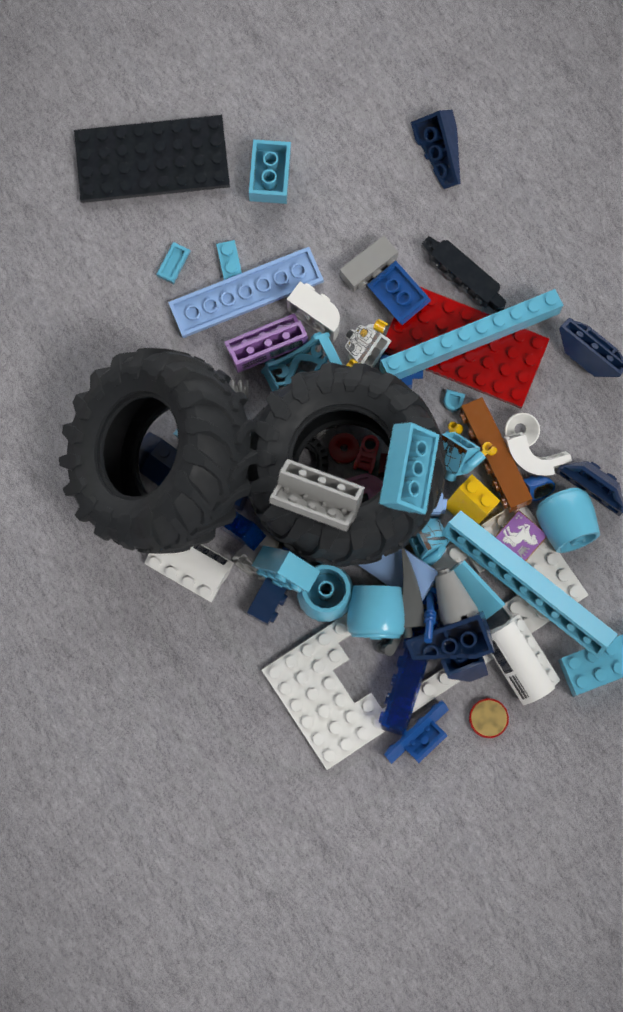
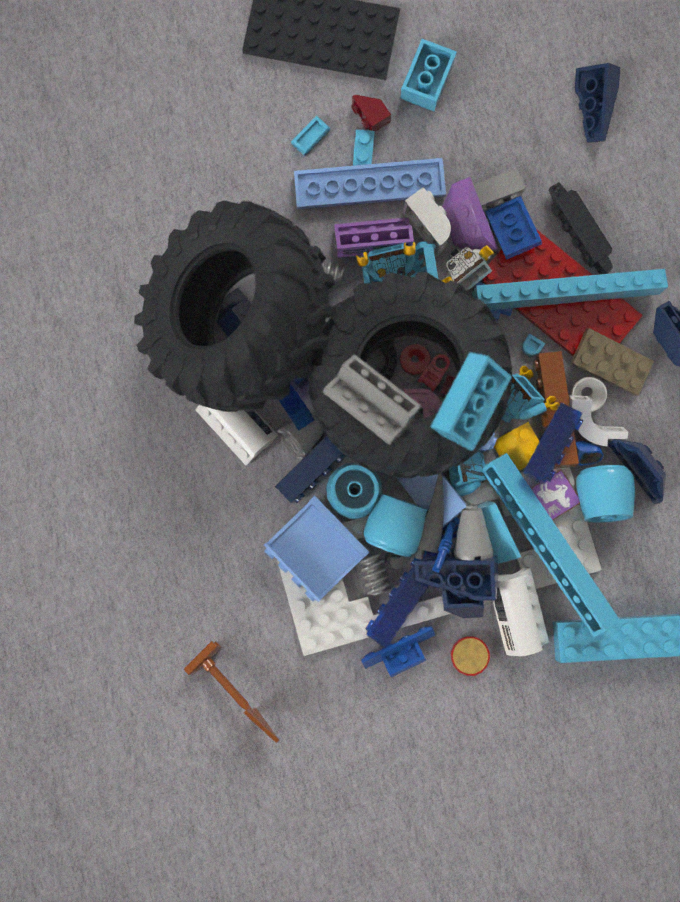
camera: 20 degrees right, 5 degrees up
medium azure brick [252,545,320,593] -> none
none -> dark orange piece [184,641,279,743]
none -> light blue panel [264,496,369,602]
none -> dark red slope [351,94,391,133]
none -> torso [356,242,416,282]
none -> light grey piece [359,553,392,596]
none -> medium lavender wedge [442,177,498,251]
none -> clear blue brick [523,402,584,485]
none -> dark tan plate [571,328,654,396]

